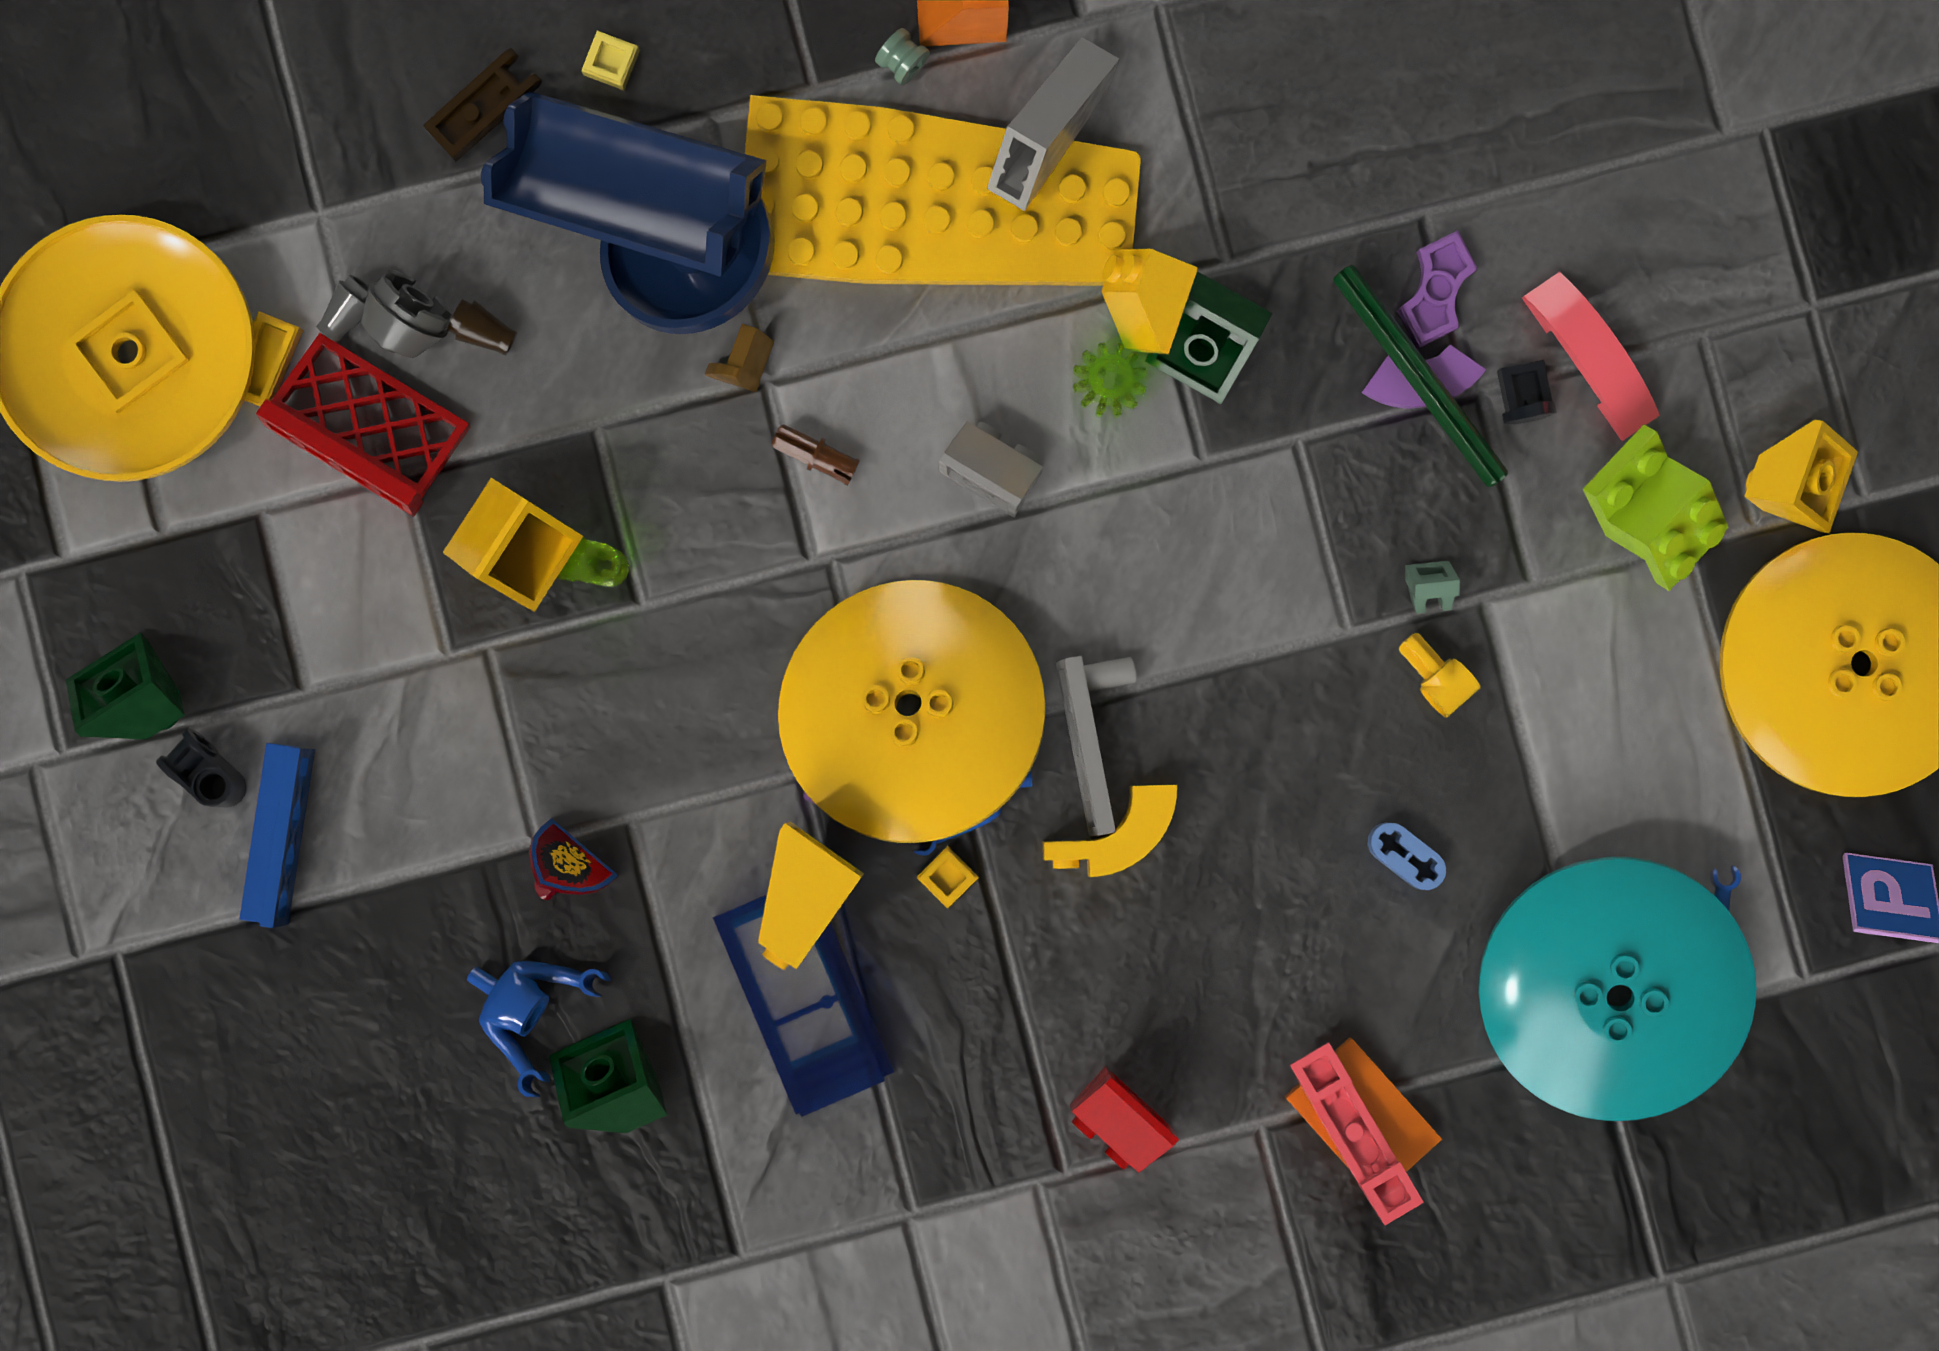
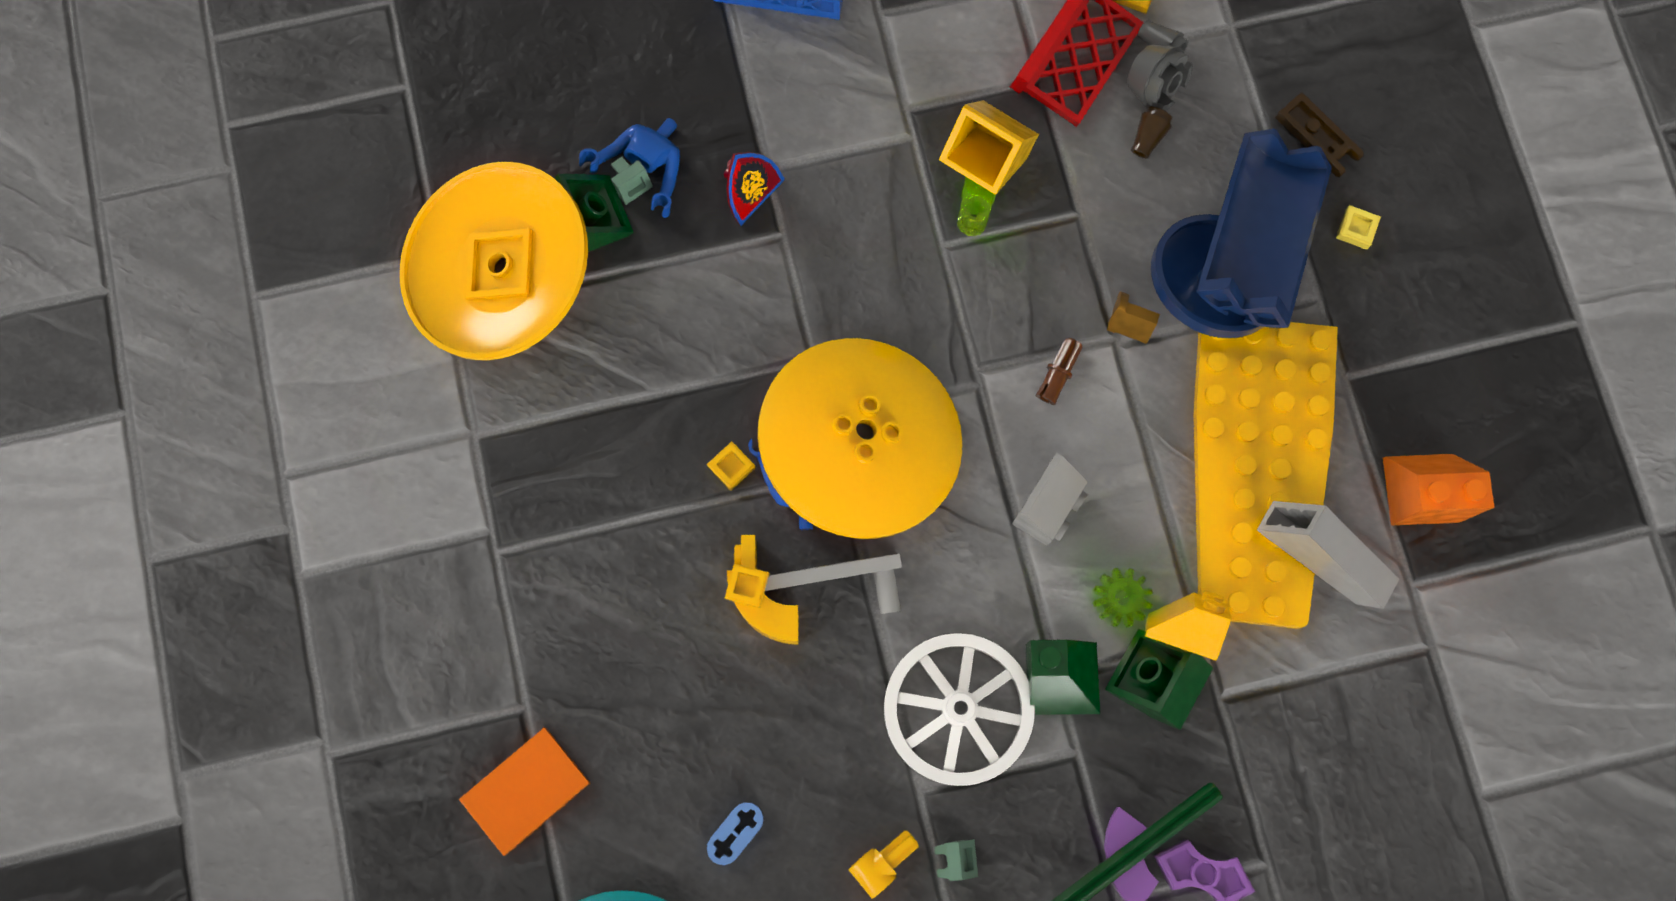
camera: 95 degrees right, 10 degrees down
clear blue piece [713,895,894,1117] -> none
yellow slope [758,822,864,970] -> none
sand green wheel [875,28,930,85] -> none
red slope [1070,1066,1179,1173] -> none
coral slope [1290,1042,1424,1225] -> none
none -> yellow dish [400,162,588,360]
none -> sand green tile [611,157,653,205]
none -> yellow tile [725,564,770,608]
none -> white wheel [884,633,1035,786]
none -> dark green slope [1025,640,1100,715]

